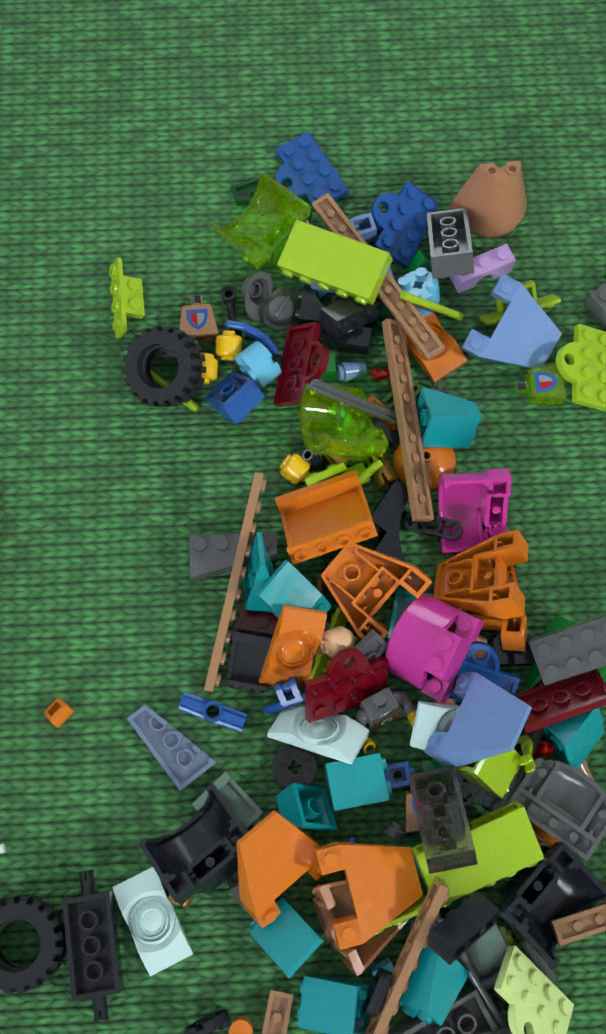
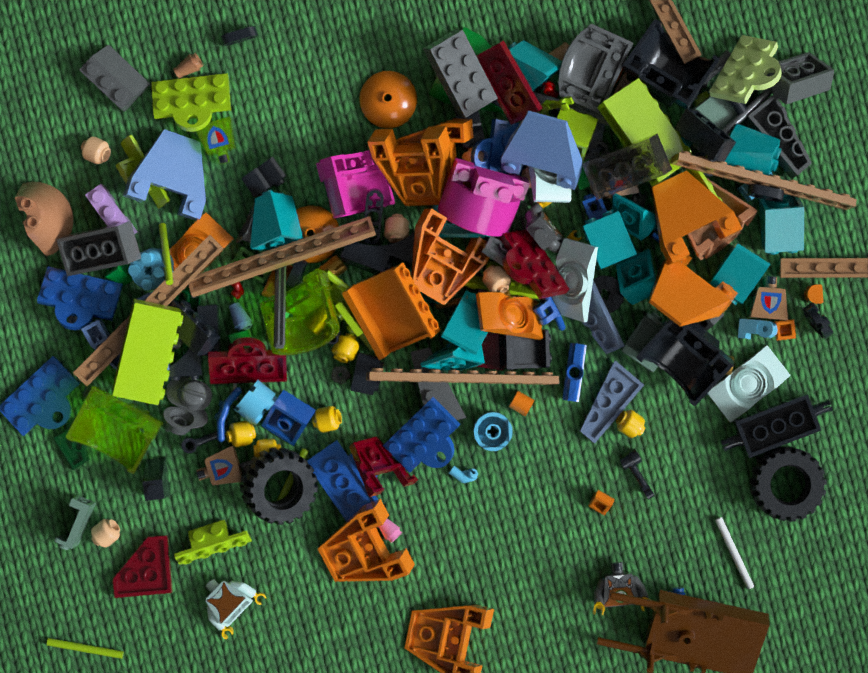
camera: 100 degrees left, 15 degrees up
none -> lime bar [47,638,124,659]
none -> sand green panel [54,495,96,550]
none -> light nougat head [81,137,111,164]
none -> light nougat head [91,519,120,548]
none -> dark red plate [113,535,173,598]
none -> black slope [143,457,171,501]
none -> torso [206,579,266,639]
none -> black brick [241,157,287,198]
none -> blue plate [307,440,378,521]
none -> yellow head [312,406,342,433]
none -> orange wedge [318,499,415,582]
none -> clear smoke plate [331,365,350,384]
none -> dark red wing [349,437,418,497]
none -> black brick [351,353,384,395]
none -> orange dish [360,71,417,129]
none -> bright pink cone [378,519,402,543]
none -> blue plate [383,397,460,473]
none -> light nougat head [384,214,410,243]
none -> medium azure arm [449,466,478,483]
none -> medium azure brick [473,412,512,451]
none -> orange brick [509,391,534,416]
none -> sand blue wing [582,280,624,354]
none -> teal slope [612,193,657,241]
none -> yellow head [616,410,645,438]
none -> black brick [620,449,655,500]
none -> medium azure leg [738,319,778,339]
none -> medium nougat torso [749,276,788,320]
none -> orange brick [774,319,796,341]

